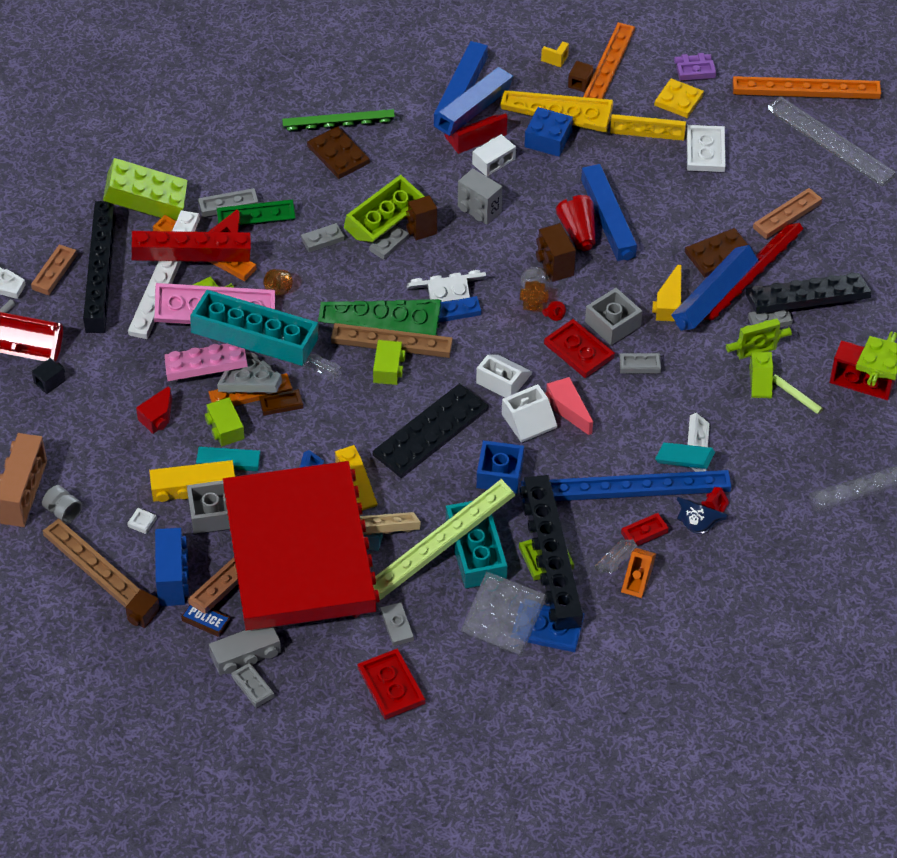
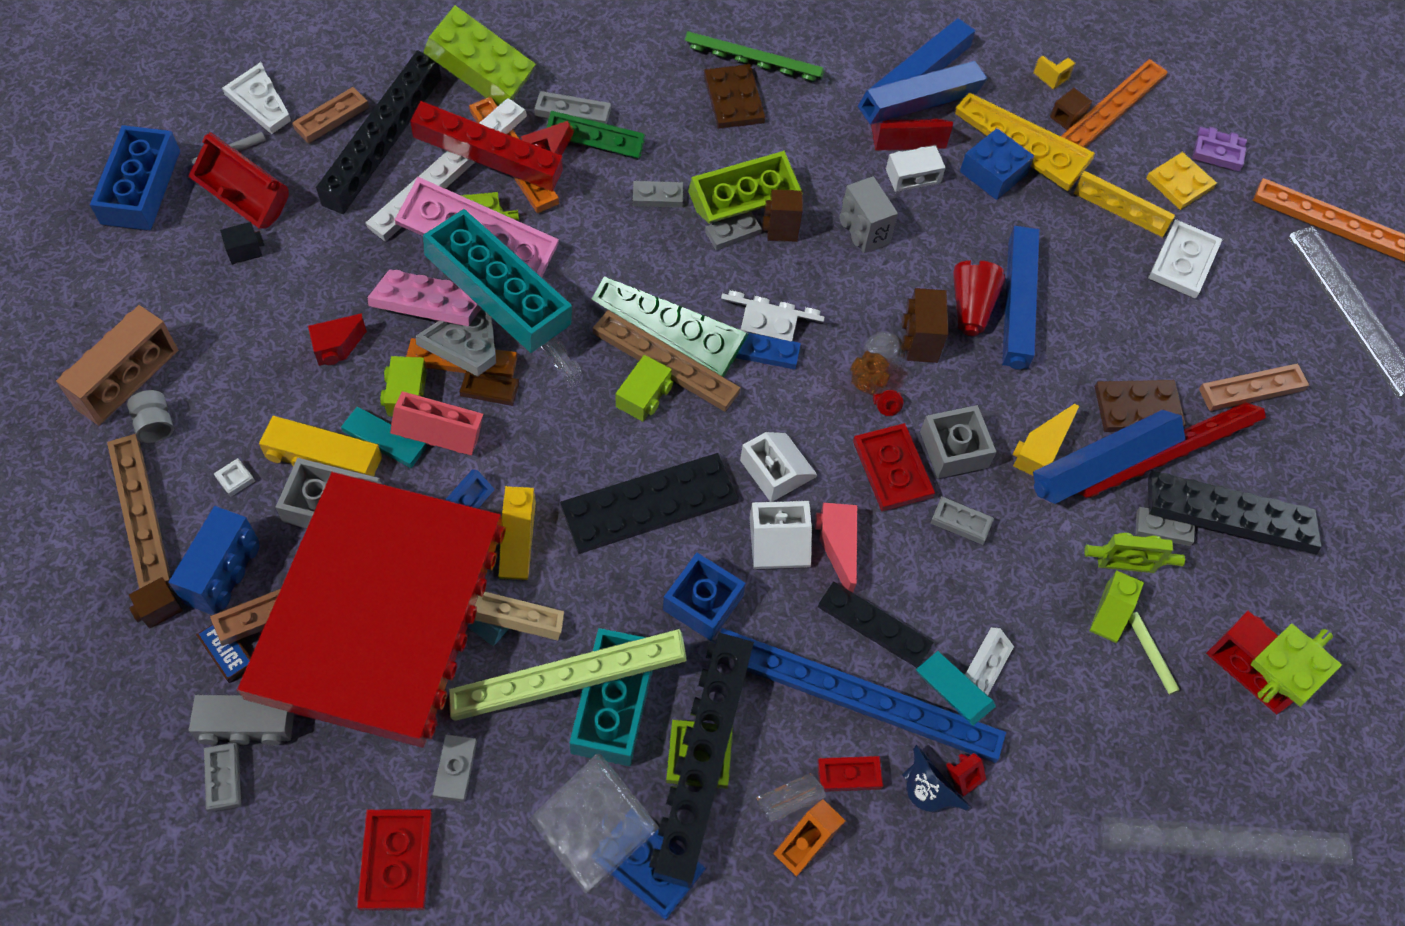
camera: 20 degrees right, 10 degrees up
clear orange head [263,269,293,295] -> none
none -> coral brick [390,391,483,456]
none -> black plate [818,581,934,668]

